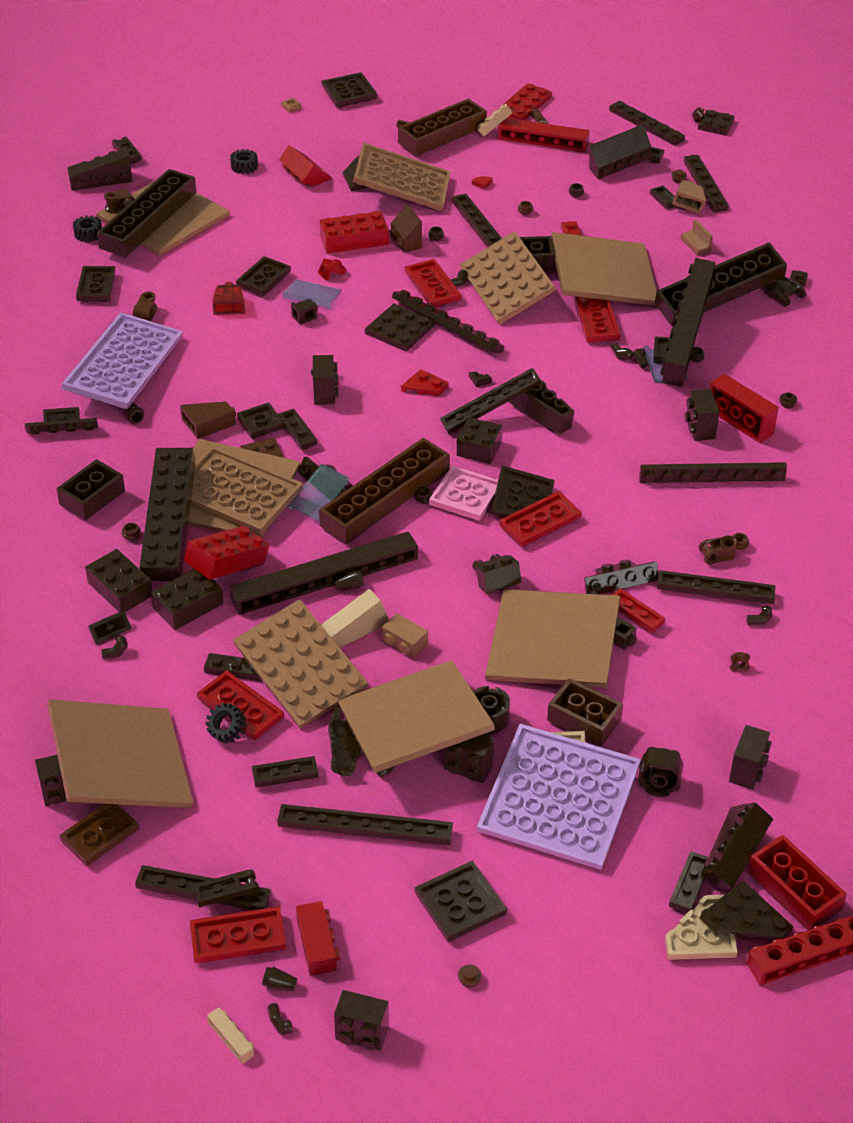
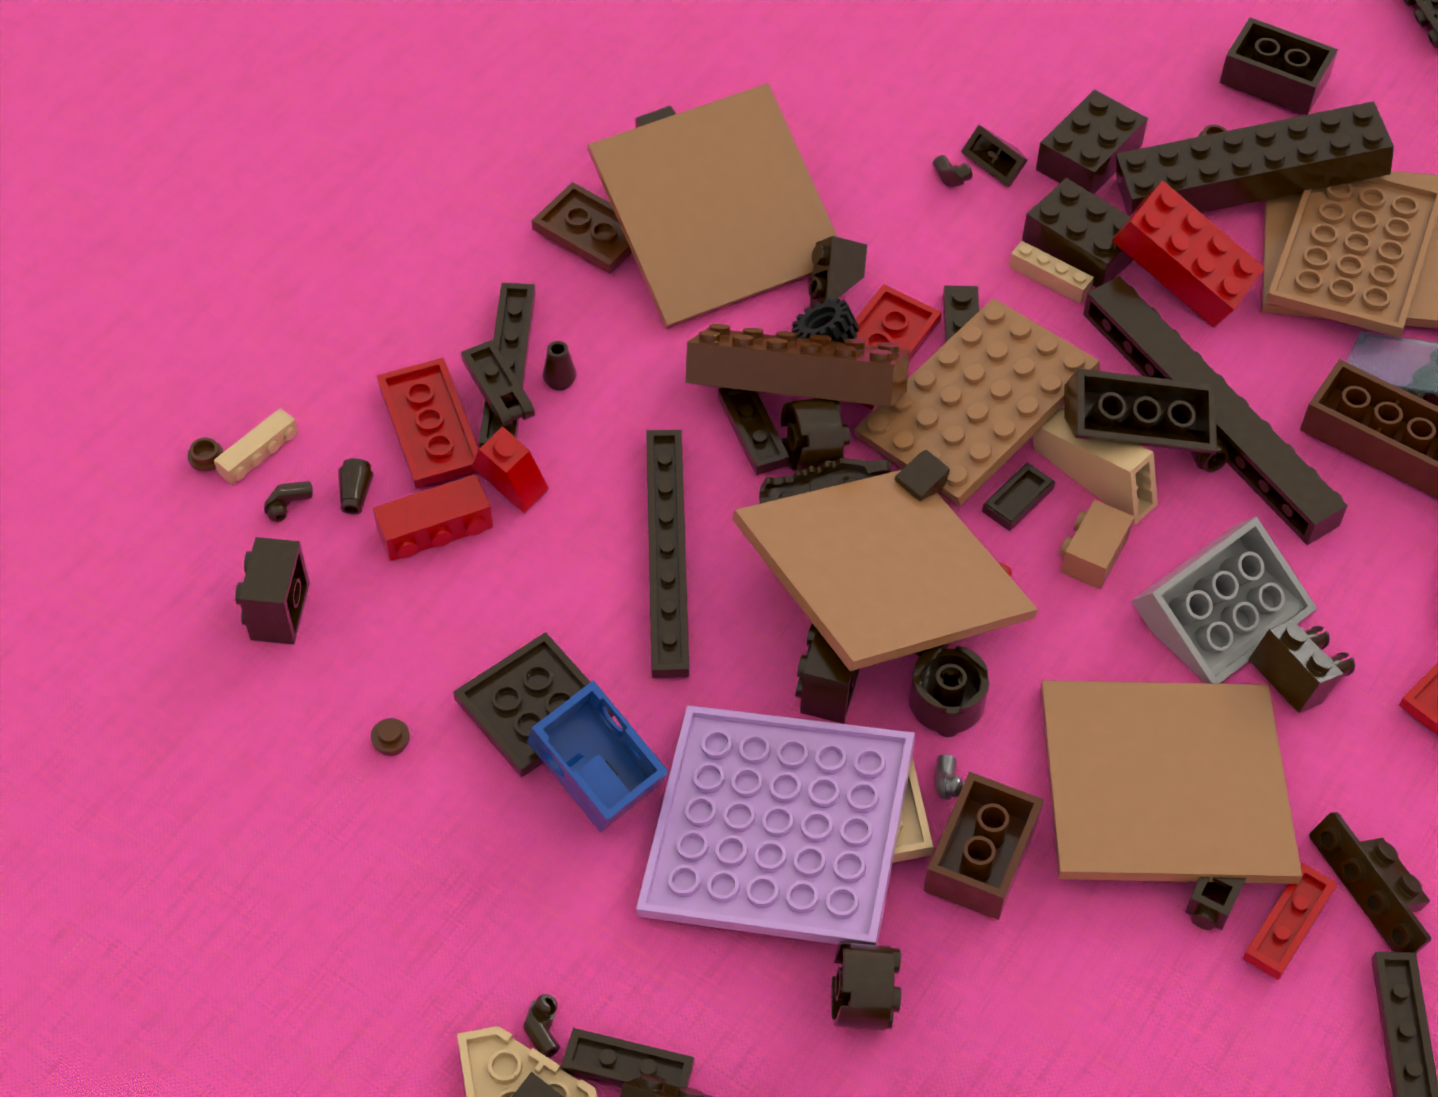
camera: 80 degrees right, 10 degrees up
none -> reddish brown plate [187,437,223,471]
none -> red slope [472,426,549,514]
none -> dark brown arm [524,994,560,1058]
none -> blue piece [527,680,669,832]
none -> cone [542,341,577,390]
none -> reddish brown brick [685,324,910,407]
none -> dark brown brick [781,398,850,471]
none -> dark brown slope [808,236,867,308]
none -> dark brown slope [895,450,950,500]
none -> flat silver arm [934,754,964,800]
none -> dark brown tile [982,462,1055,531]
none -> tan piece [1009,241,1094,304]
none -> dark brown slope [1064,368,1217,454]
none -> light grey slope [1131,516,1317,684]

